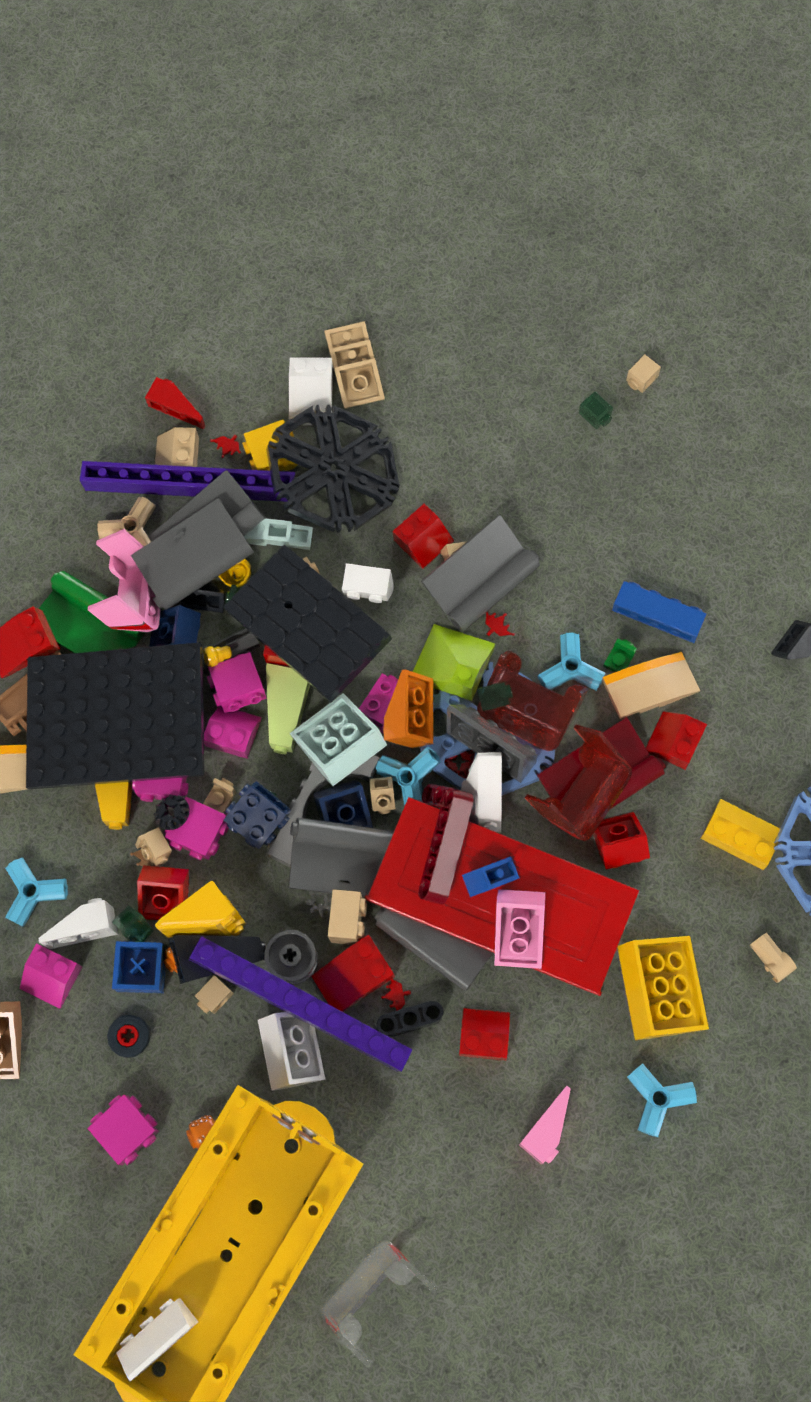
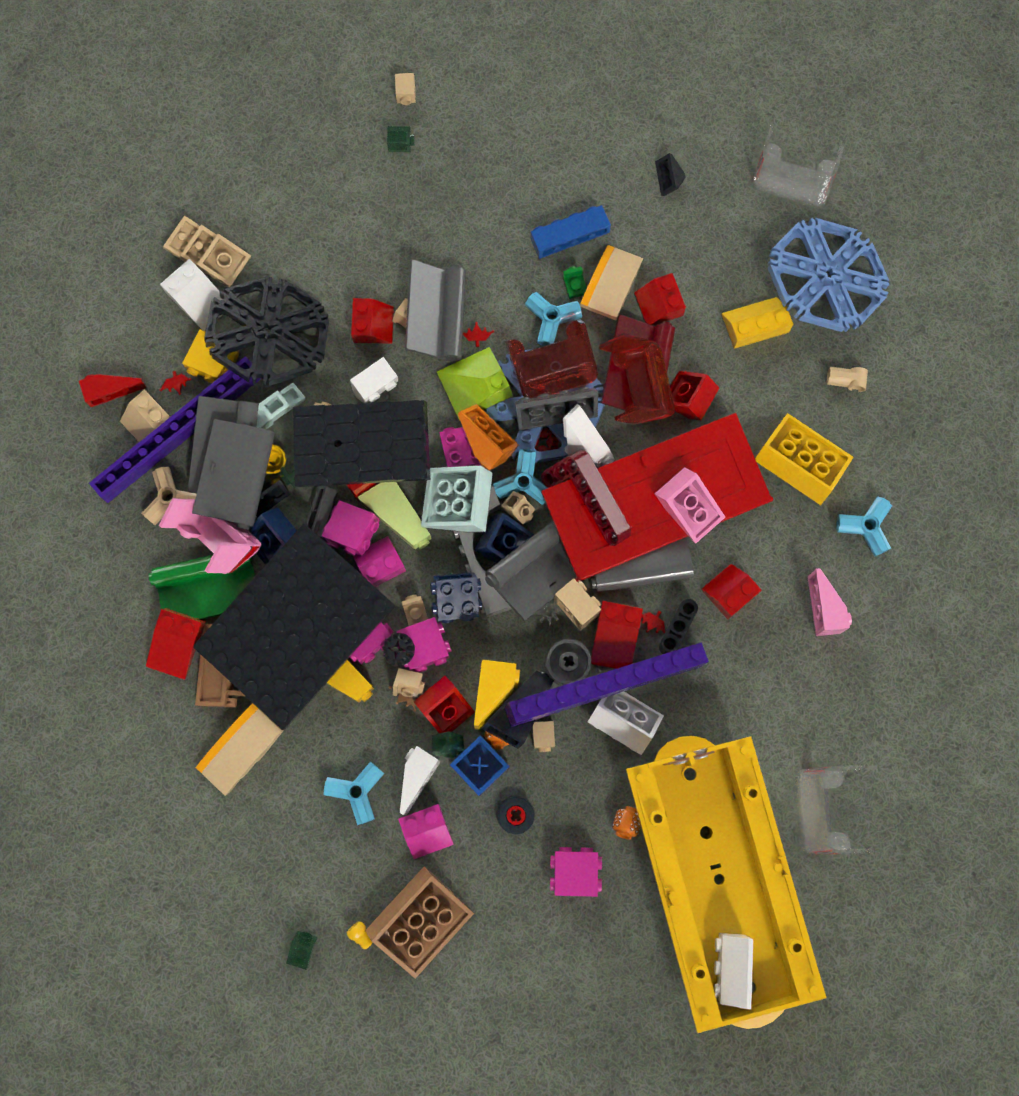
camera: 50 degrees left, 5 degrees up
yellow piece [203,646,232,667] -> none
blue slope [462,856,519,897] -> none
clear green bracket [477,680,513,711] -> none

